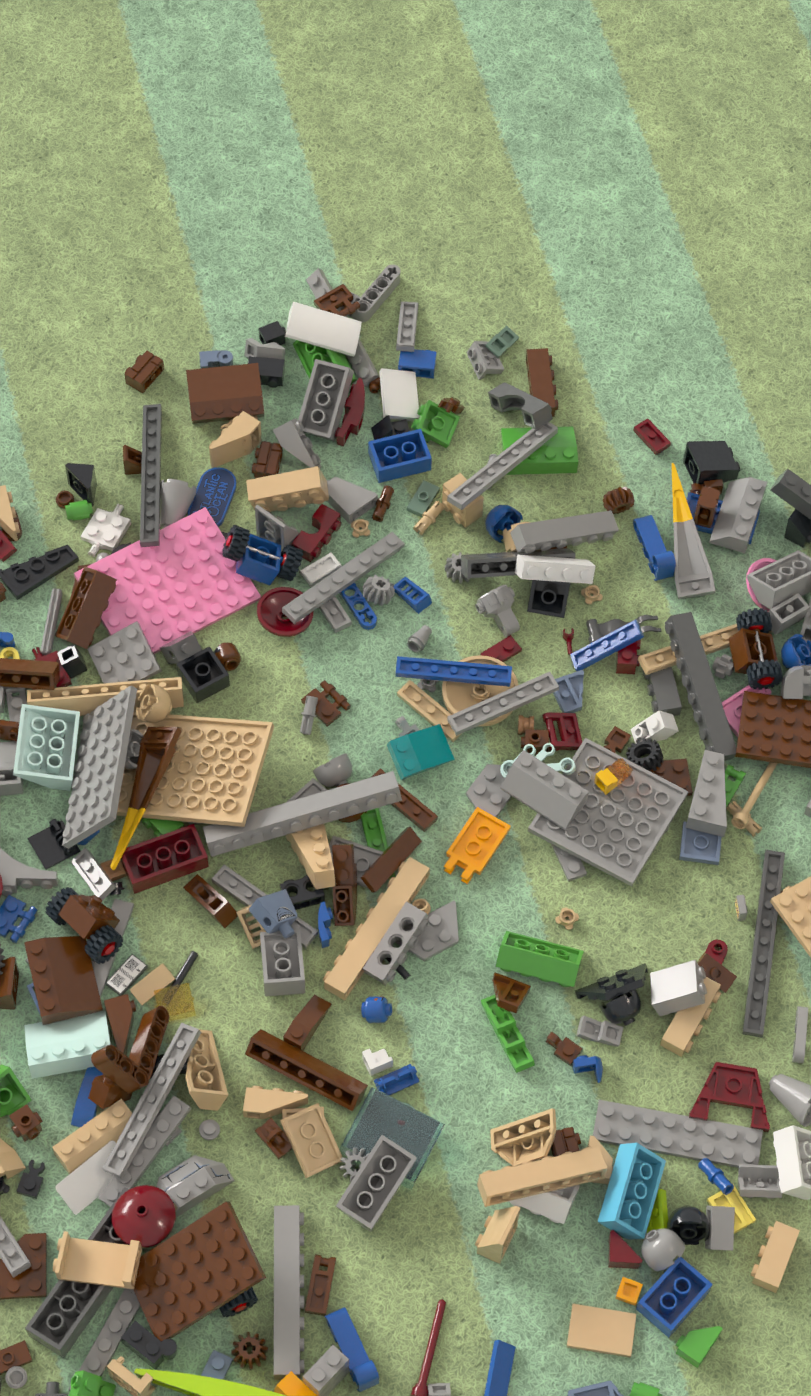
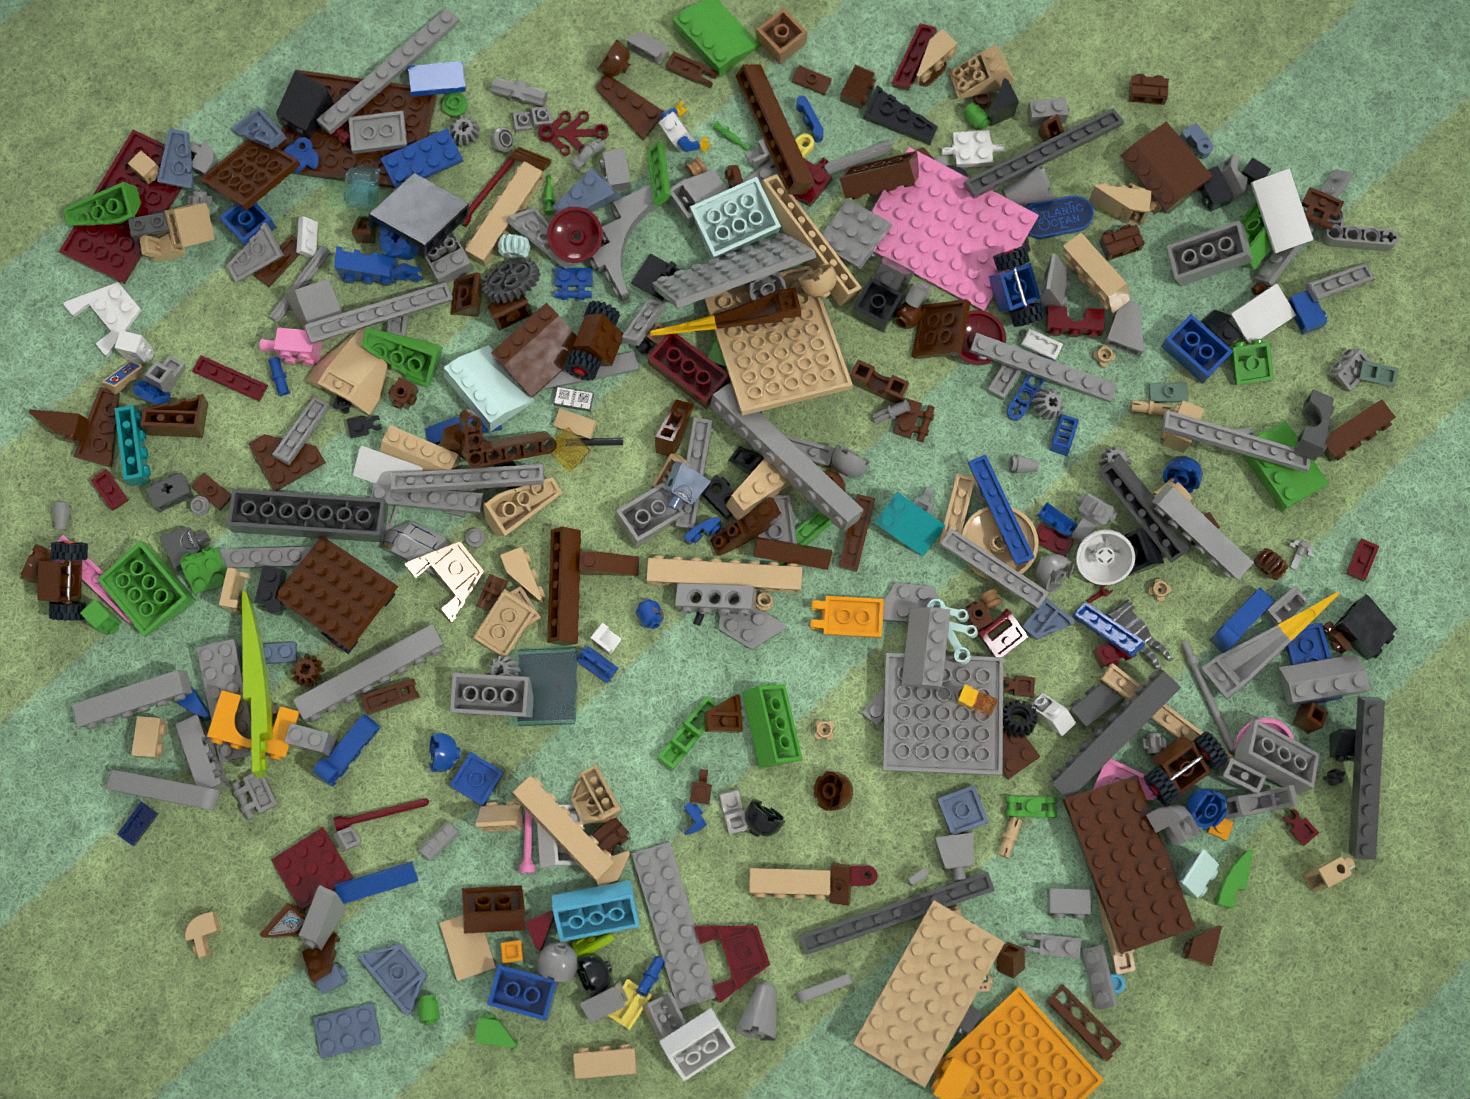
camera: 65 degrees right, 15 degrees up
tan panel [53,1231,142,1290] -> none
black brick [57,644,88,679] -> none
reddish brown slope [104,994,137,1055] -> none
dark red dish [112,1185,176,1248] -> none
light grey slope [273,418,321,468] -> none
dark red slope [335,378,365,447] -> none
reddish brown pin [372,485,394,522] -> none
reddish brown plate [438,397,465,414] -> none
white brick [515,555,595,584] -> none
black wing [575,963,648,1001] -> none
brick [650,960,707,1016] -> none
light grey wedge [686,750,727,837] -> none
reddish brown brick [694,487,720,528] -> none
tan piece [731,762,778,829] -> none
none -> wing [403,541,484,622]
none -> light grey axle [418,821,460,861]
none -> blue cylinder [429,733,461,772]
none -> blue plate [449,752,504,806]
none -> reddish brown slope [462,885,525,934]
none -> bright pink piece [519,810,535,874]
none -> black slope [728,446,763,475]
none -> reddish brown cylinder [814,771,853,811]
none -> reddish brown arch [850,359,910,404]
none -> light grey piece [904,283,932,308]
none -> reddish brown plate [911,299,971,359]
none -> light grey torso [934,833,974,881]
none -> tan slope [948,44,1015,99]
none -> light grey brick [1027,98,1068,127]
none -> light grey cylinder [1036,554,1074,593]
none -> blue hinge [1037,502,1078,538]
none -> white piece [1076,529,1135,585]
none -> light grey bar [1181,641,1235,752]
none -> light grey hinge [1263,585,1308,626]
none -> light grey piece [1289,540,1314,570]
none -> reddish brown brick [1293,702,1328,734]

